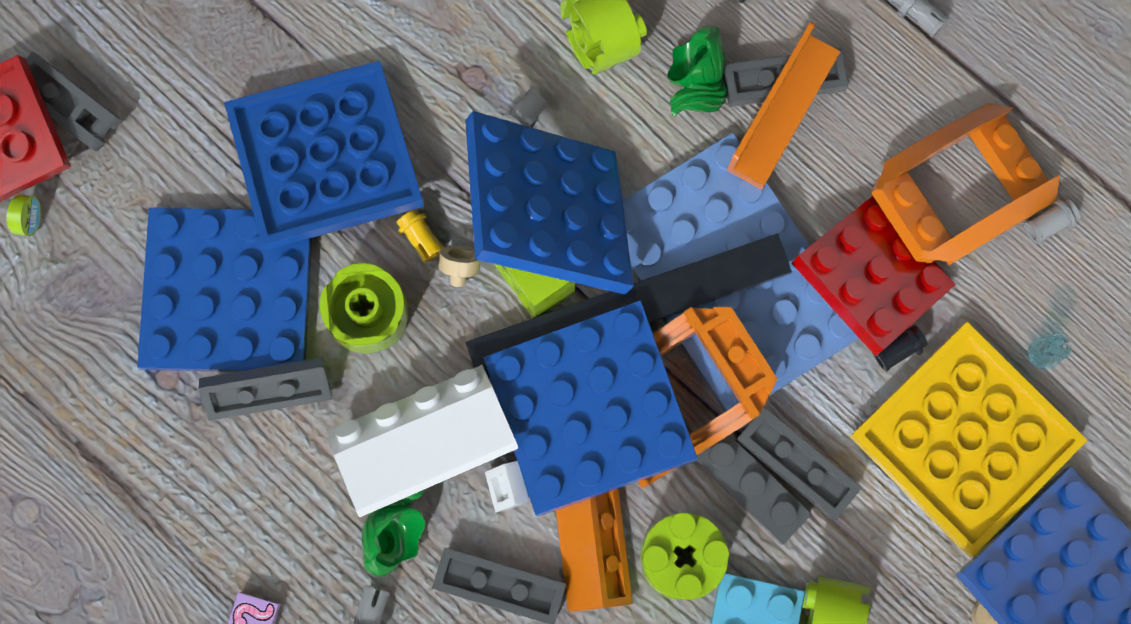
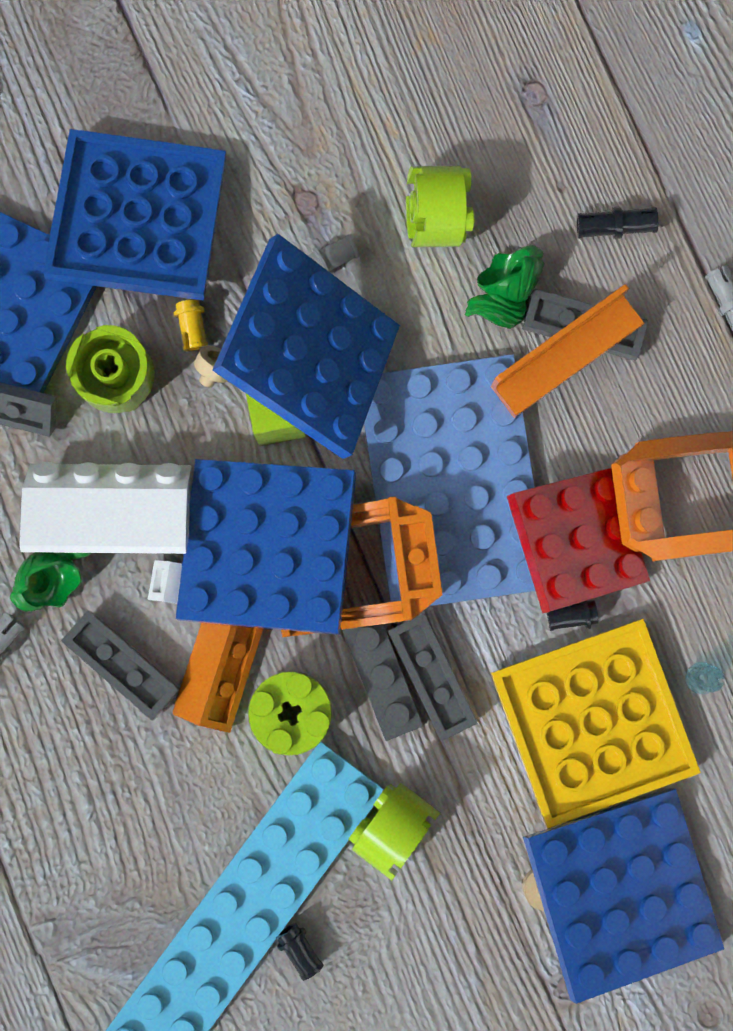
camera: 25 degrees right, 5 degrees up
black tile [465,233,792,379] -> none

